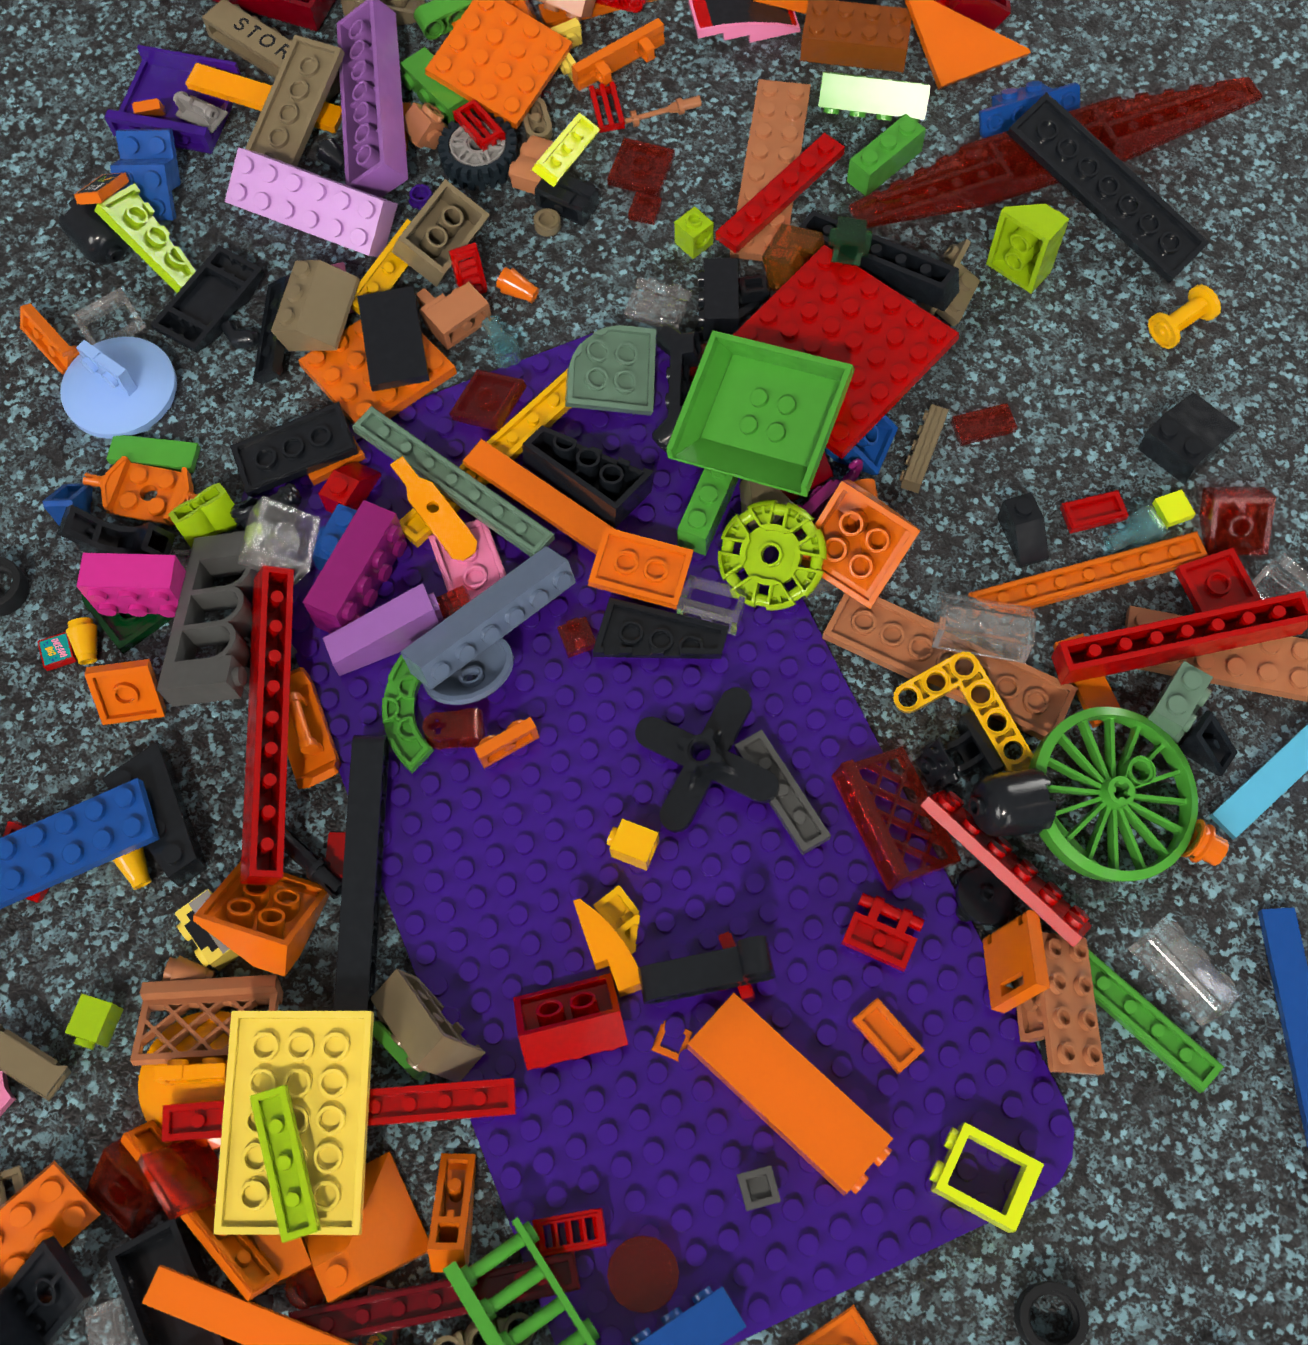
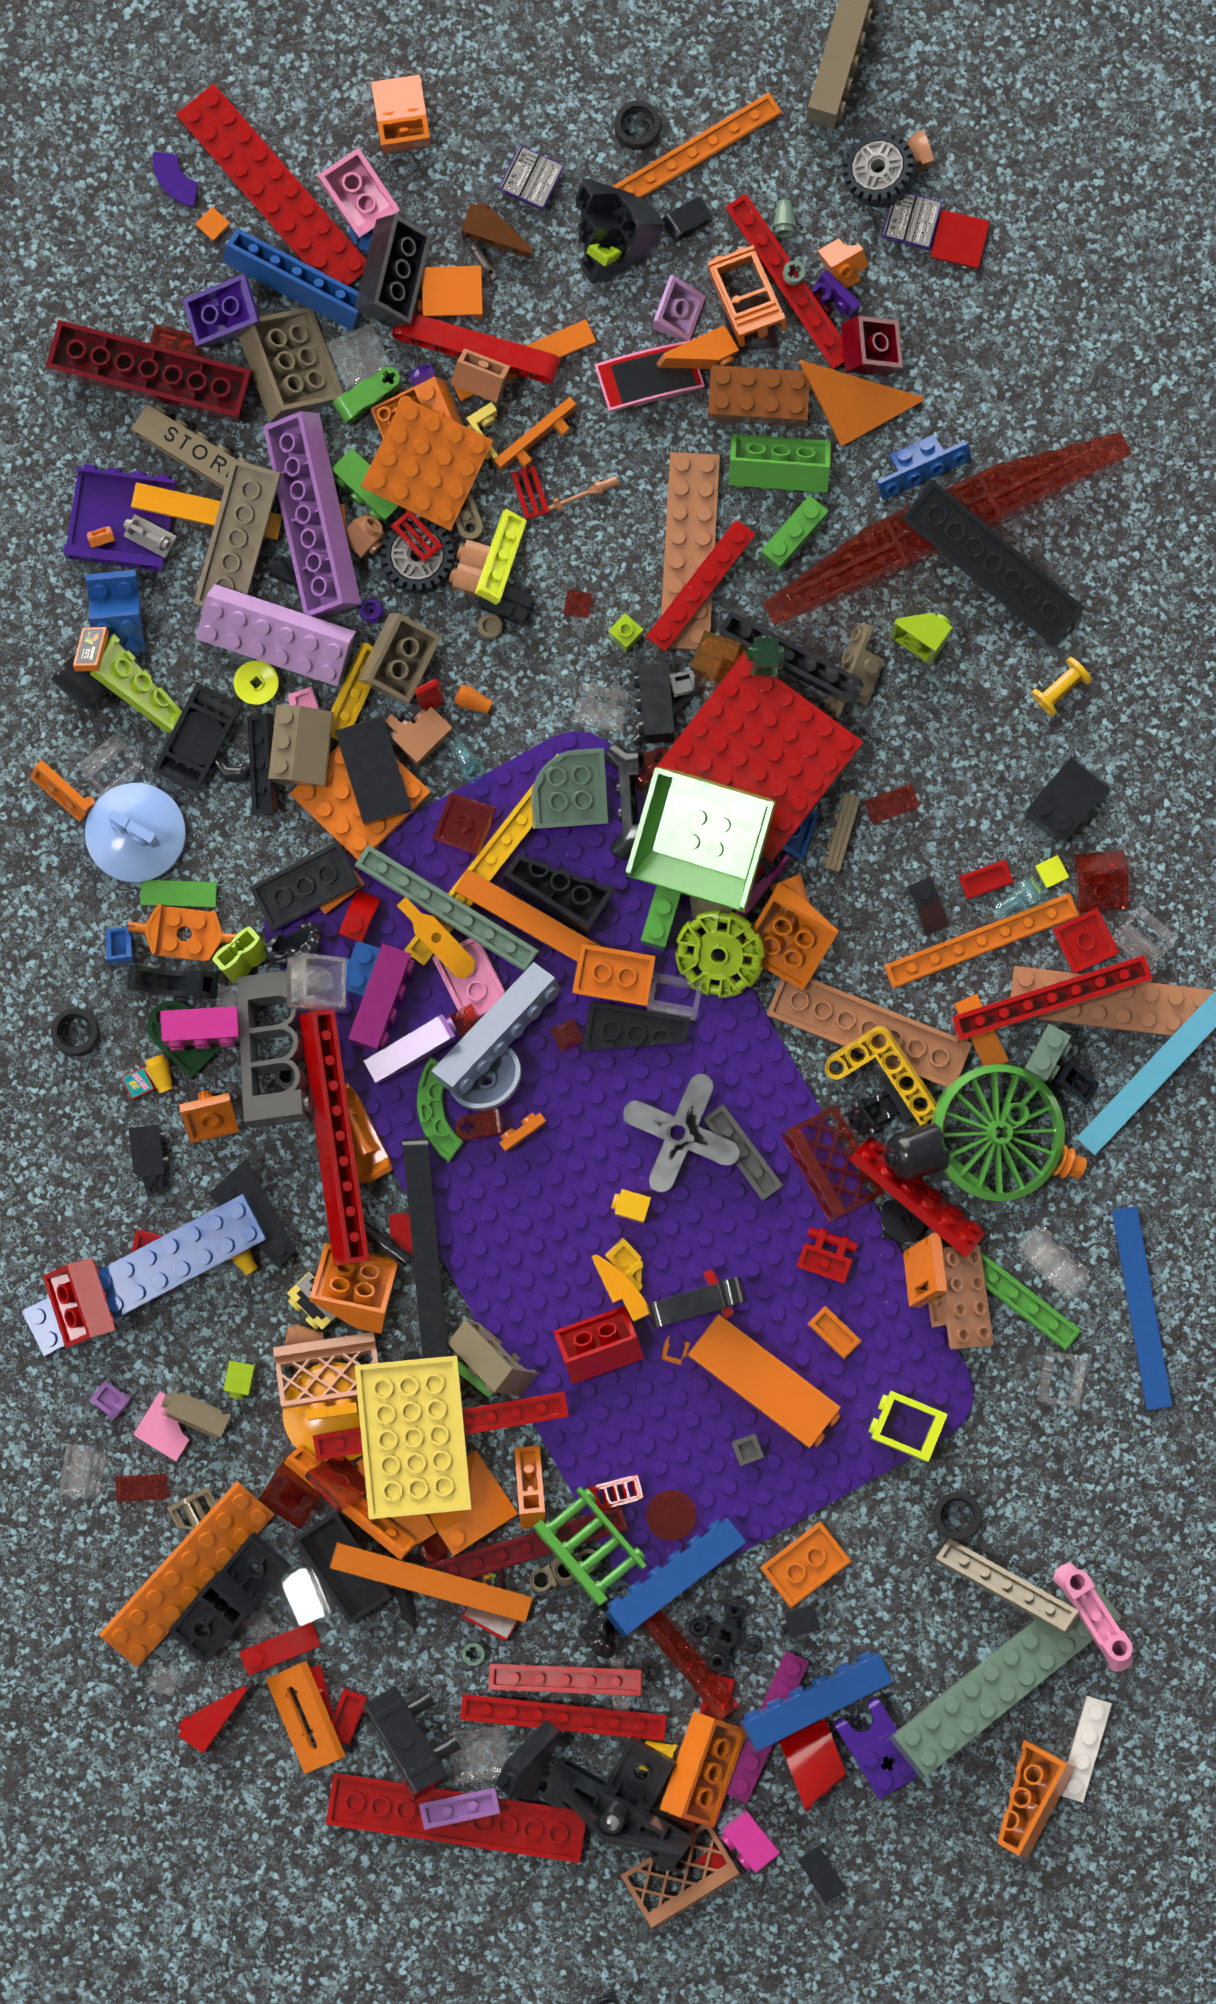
camera: 10 degrees left, 15 degrees up
lime plate [249,1085,321,1243] -> none
clear red tile [607,138,675,198] -> none
clear slope [932,592,1036,663] -> none
none -> black hinge [128,1124,170,1197]
none -> neon yellow piece [234,660,279,705]
none -> clear tile [1037,1351,1087,1408]

